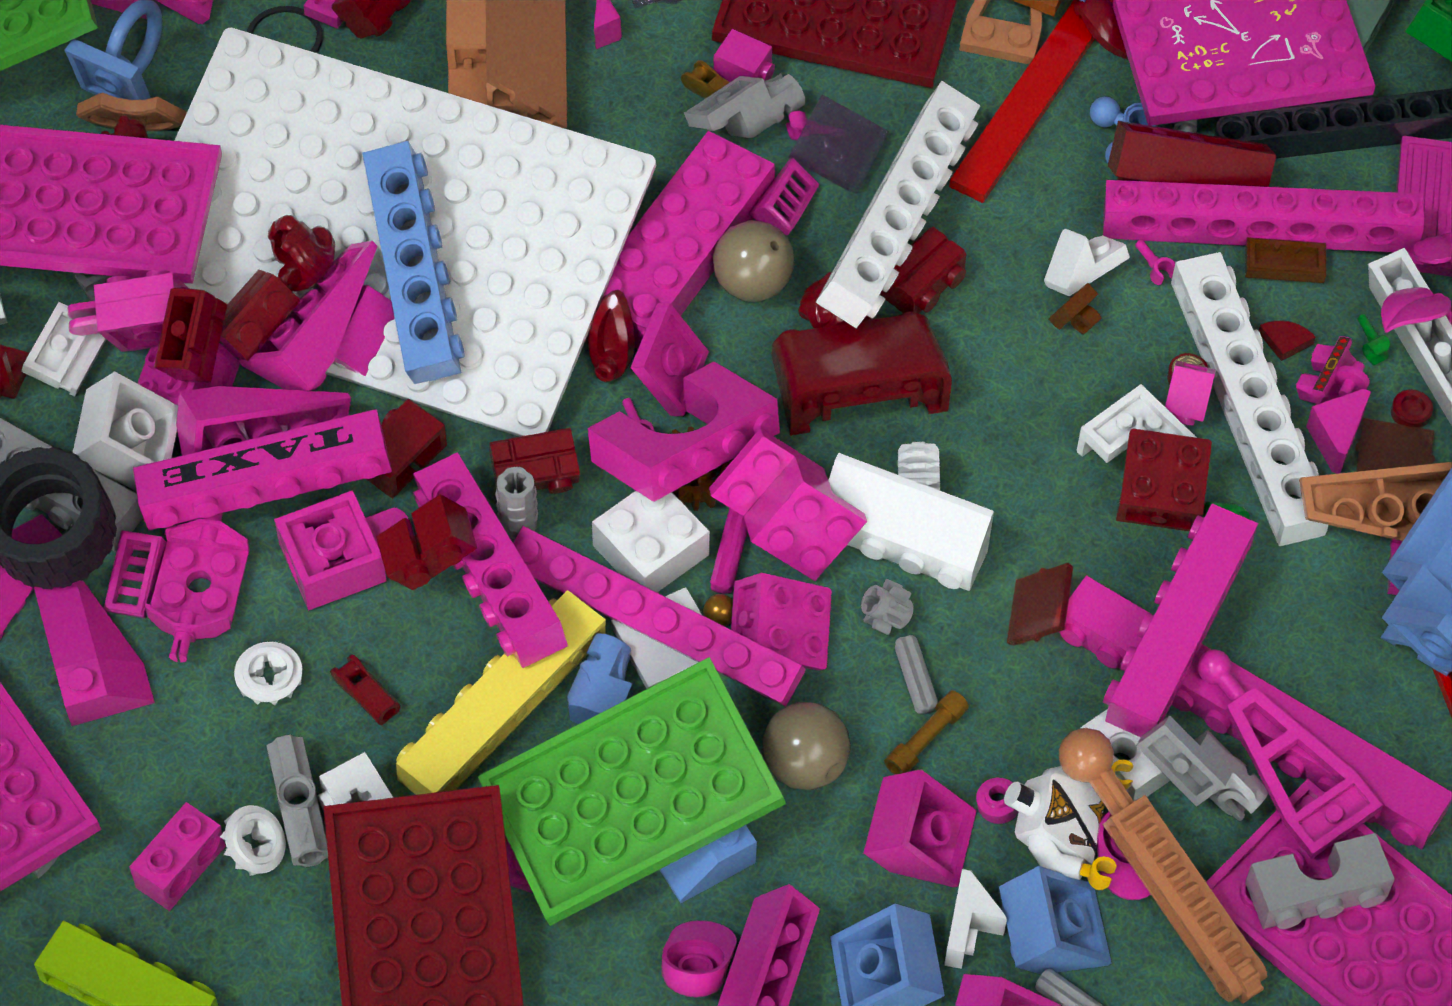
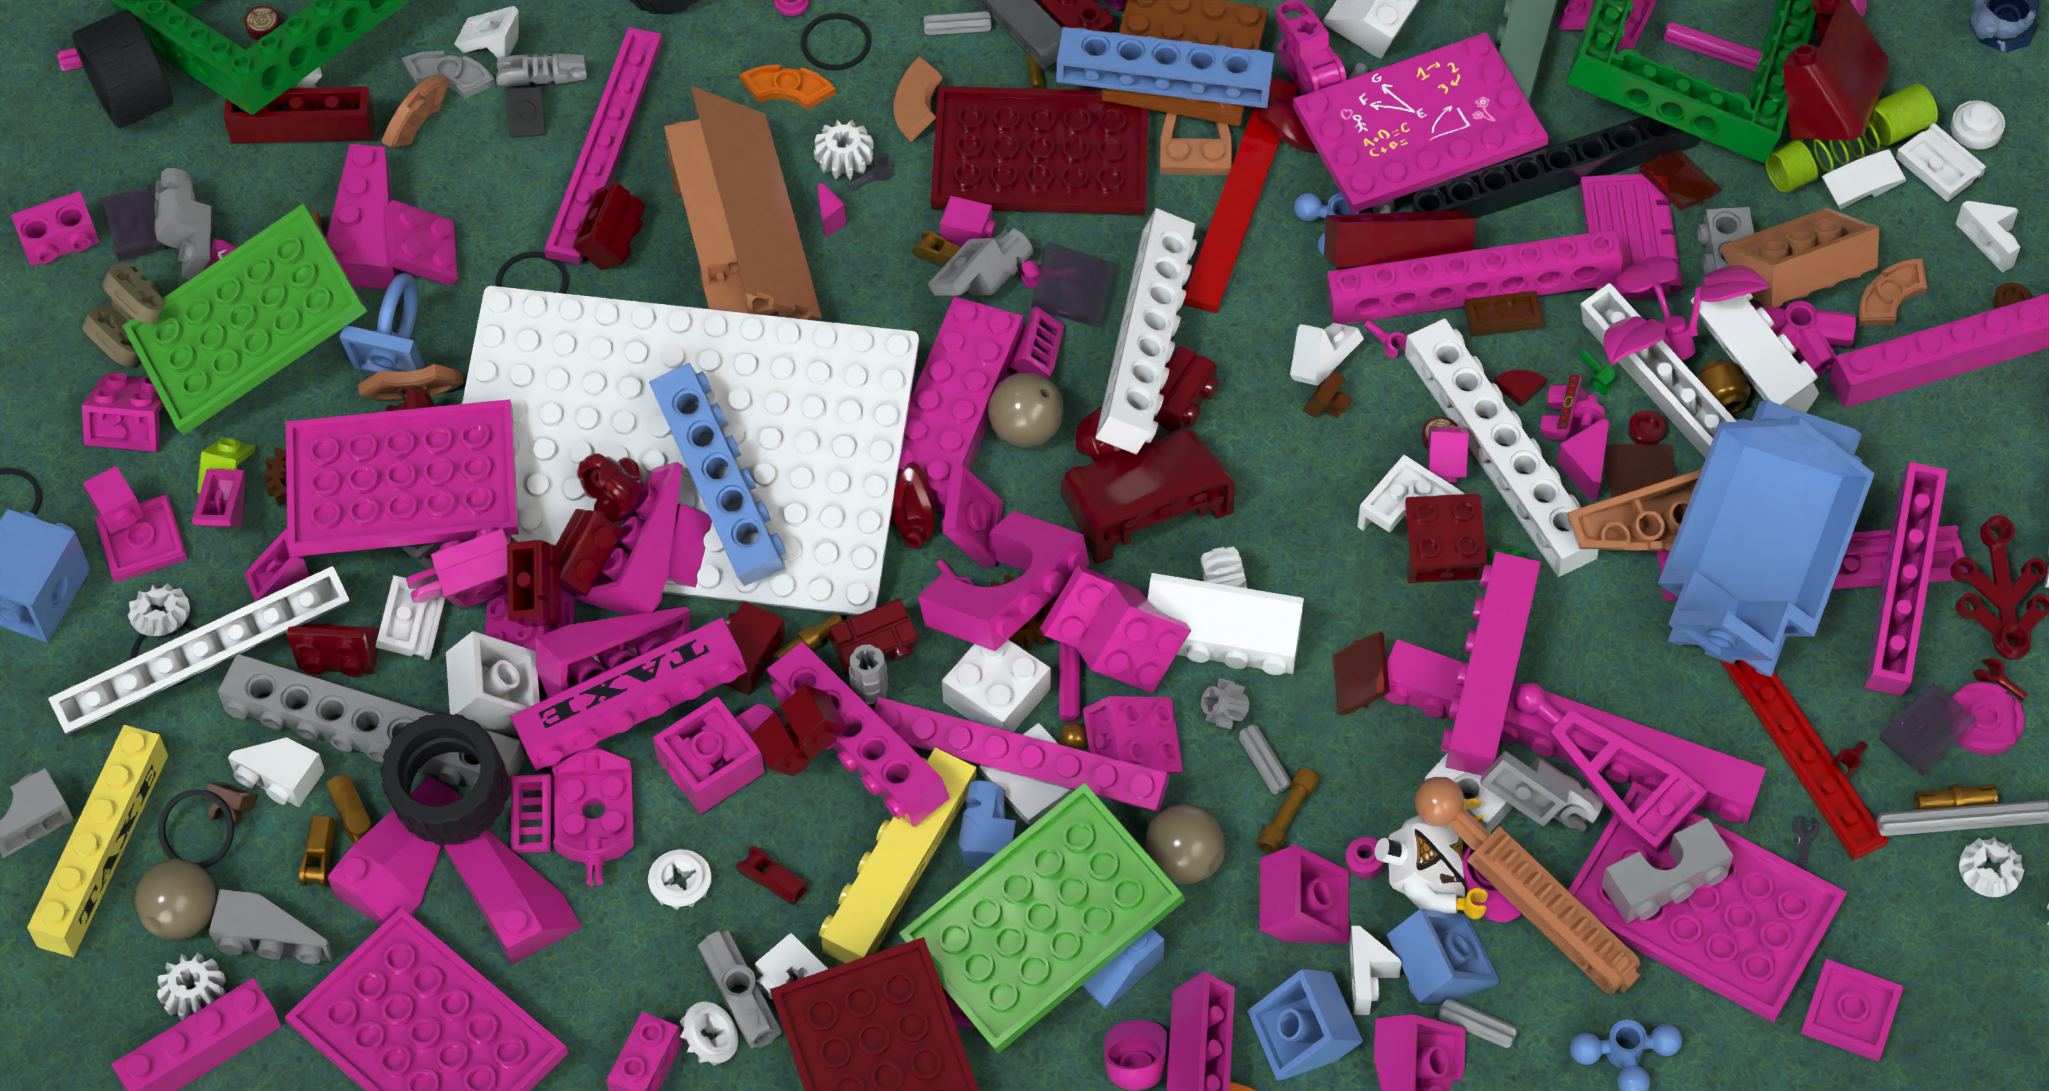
camera: 10 degrees left, 0 degrees up
none -> pearl gold bar [773,613,843,661]

